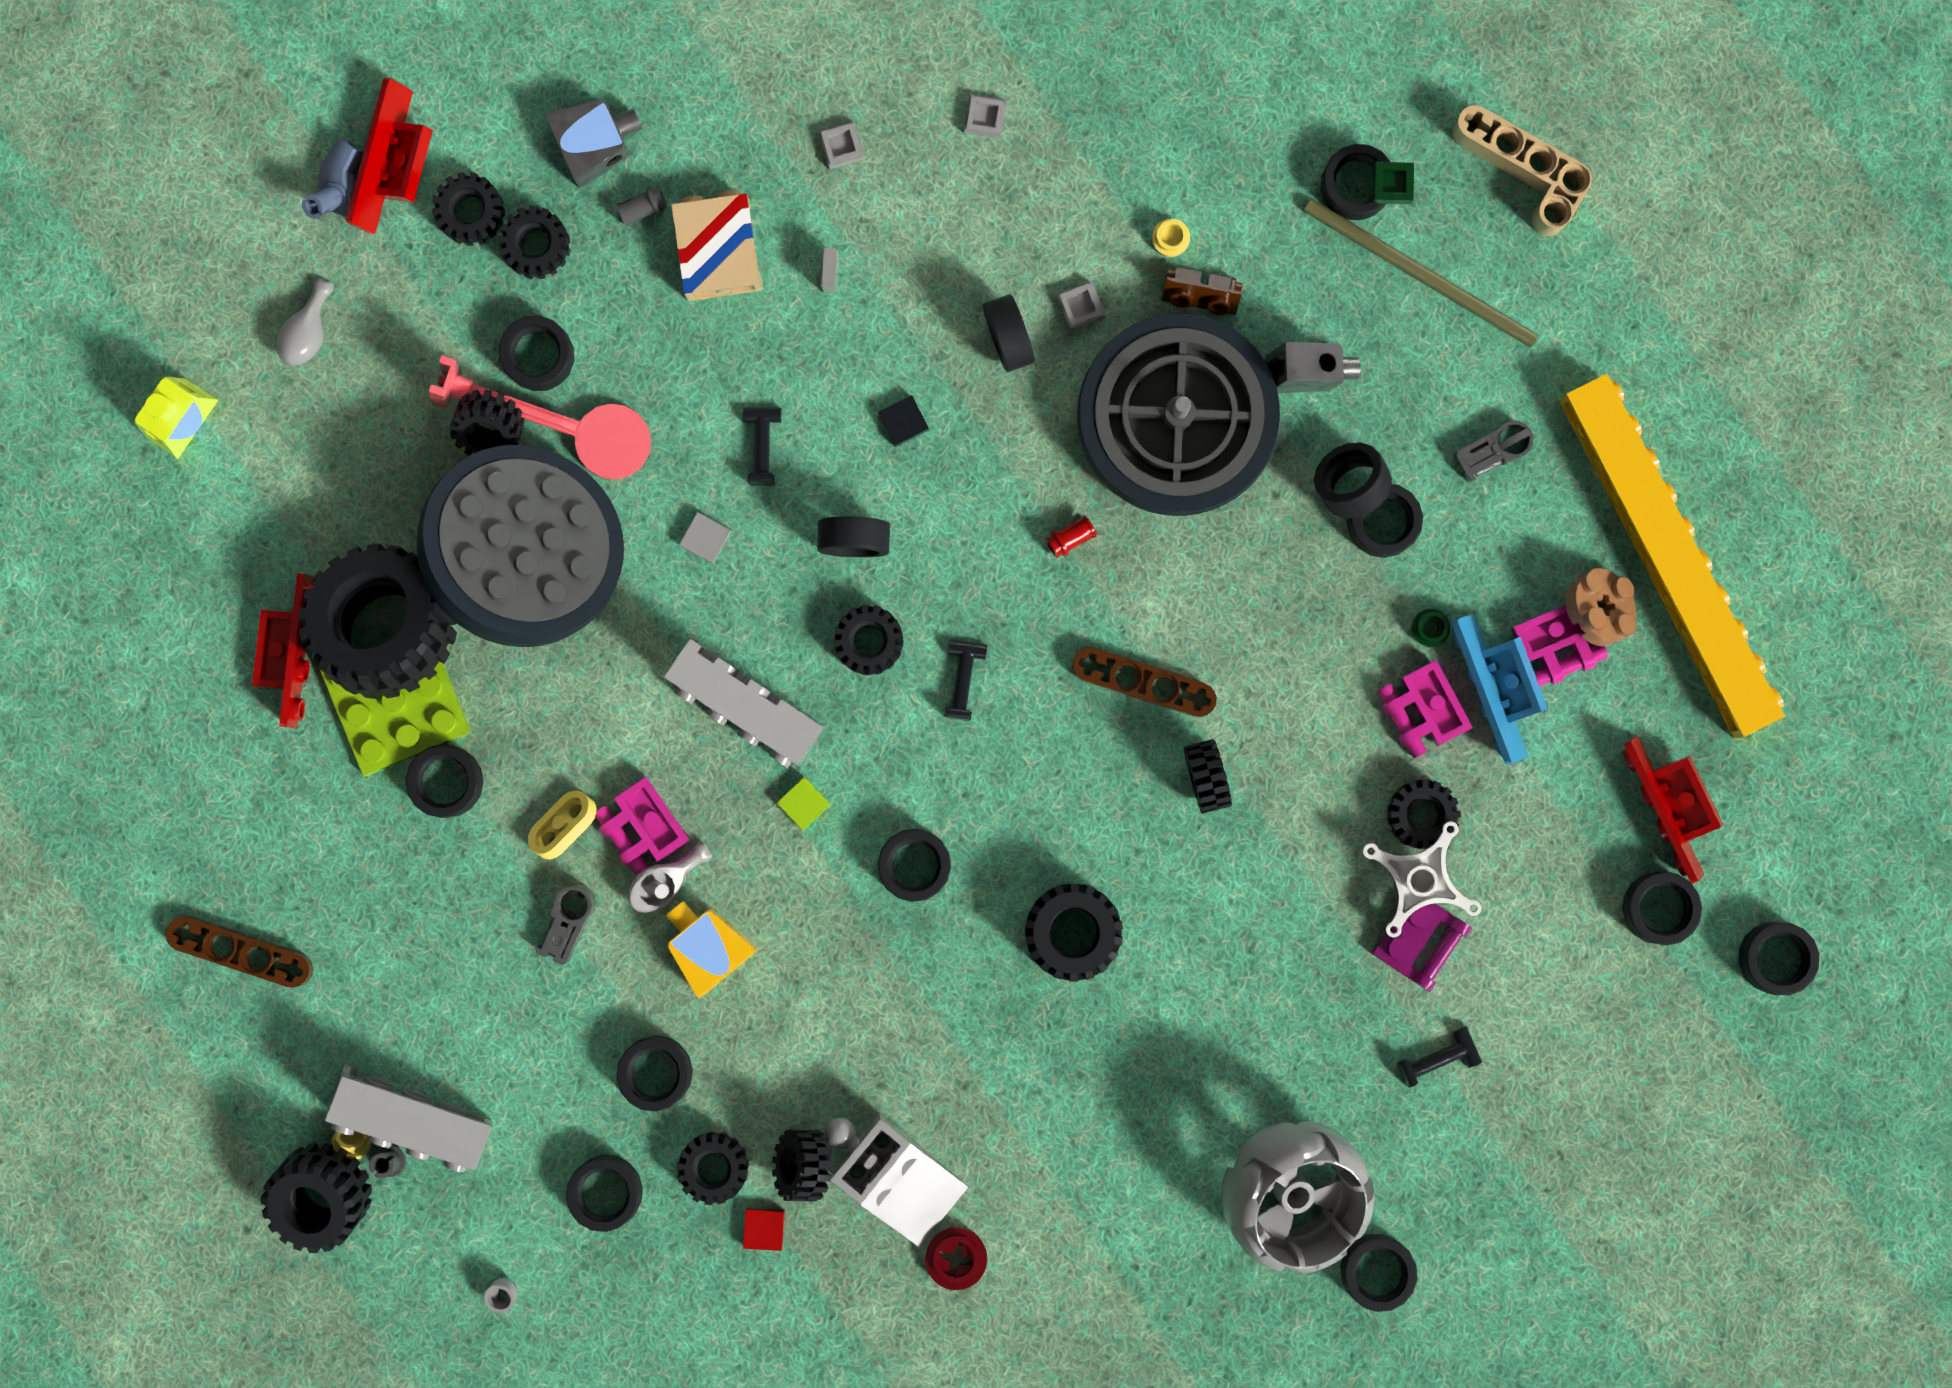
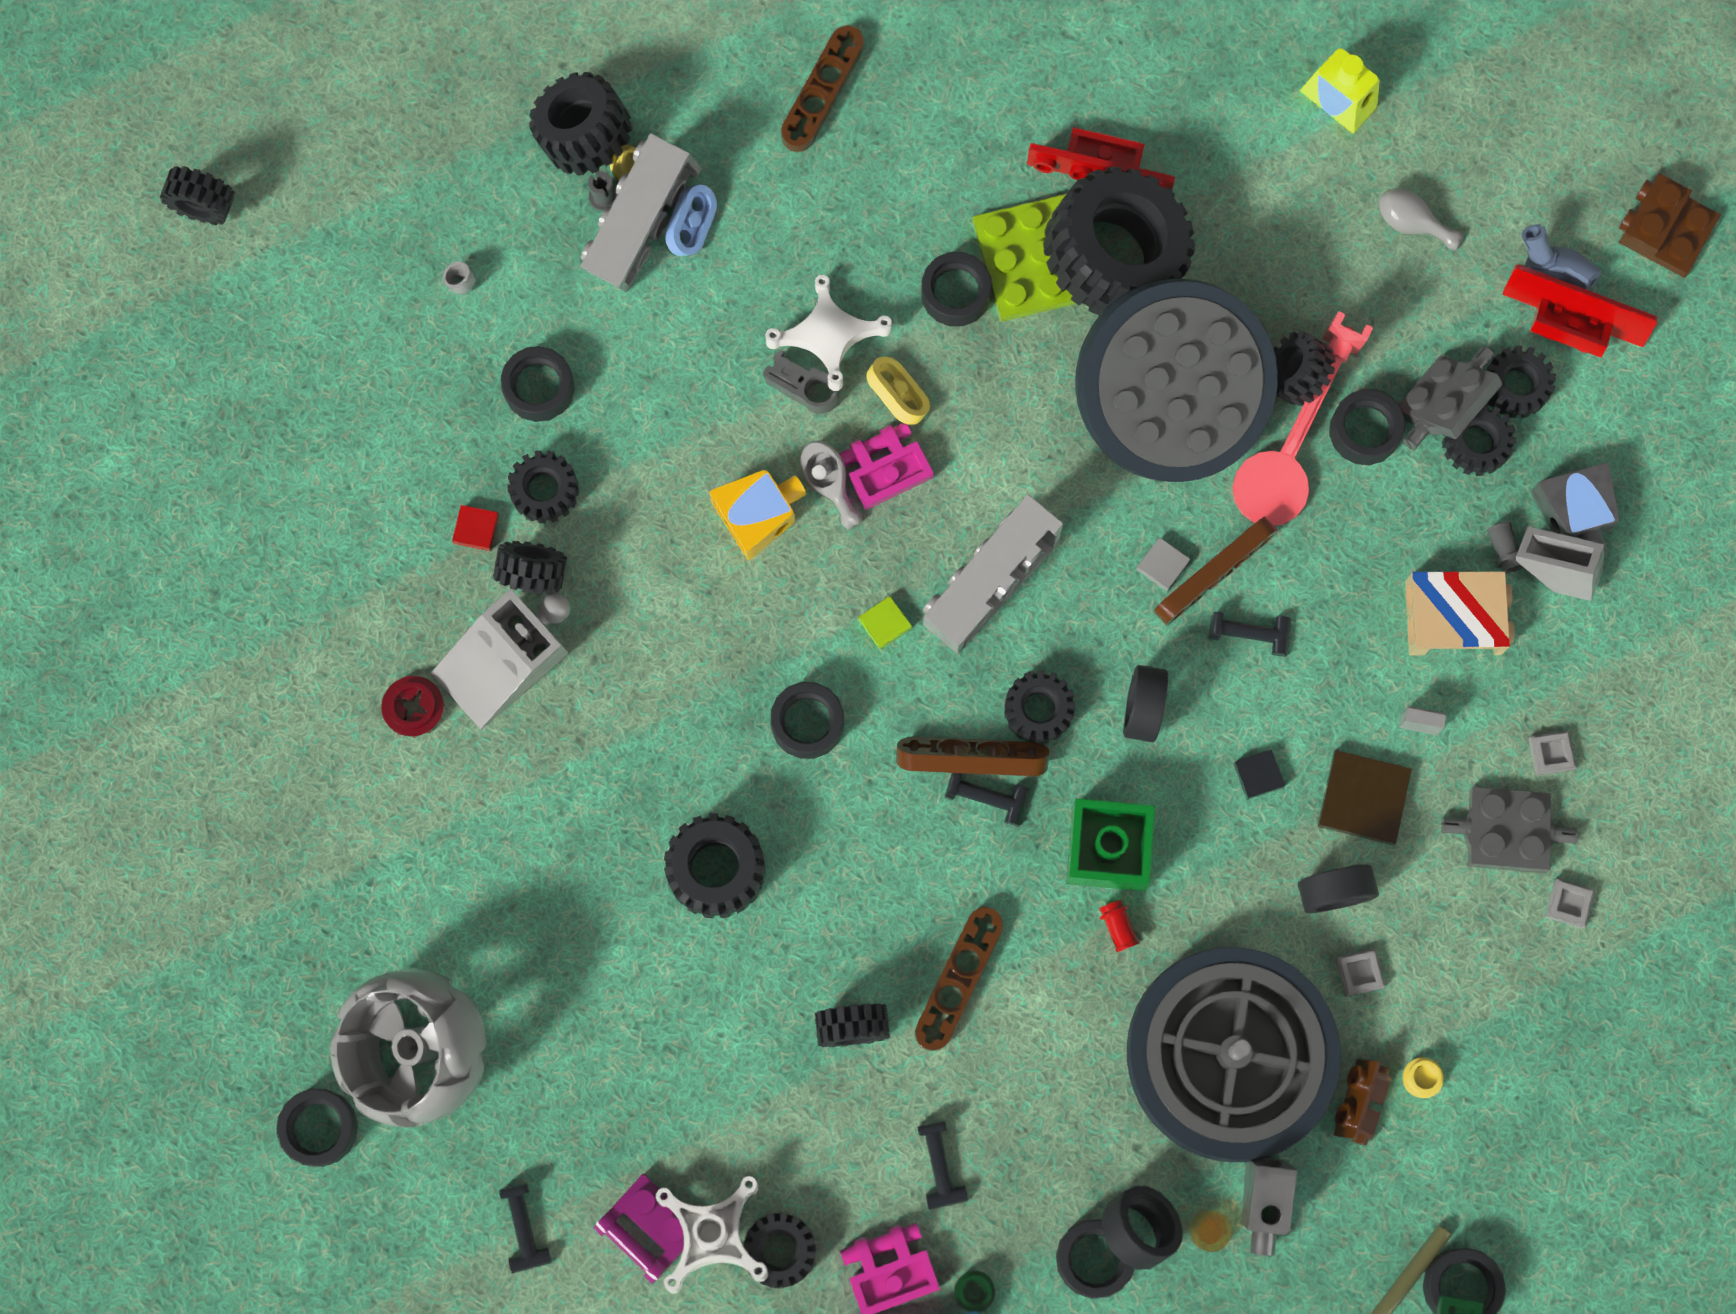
camera: 95 degrees right, 10 degrees down
black tyre [616,1036,693,1112] -> none
none -> light blue plate [665,185,717,256]
none -> white piece [765,275,892,391]
none -> reddish brown beam [896,737,1049,776]
none -> black piece [917,1121,968,1210]
none -> green brick [1066,799,1155,892]
none -> reddish brown beam [1154,516,1278,626]
none -> clear orange tile [1189,1210,1231,1252]
none -> dark brown tile [1317,750,1412,845]
none -> dark grey plate [1398,346,1502,451]
none -> dark grey plate [1441,787,1578,873]
none -> light grey slope [1516,527,1604,601]
none -> reddish brown plate [1618,173,1721,278]

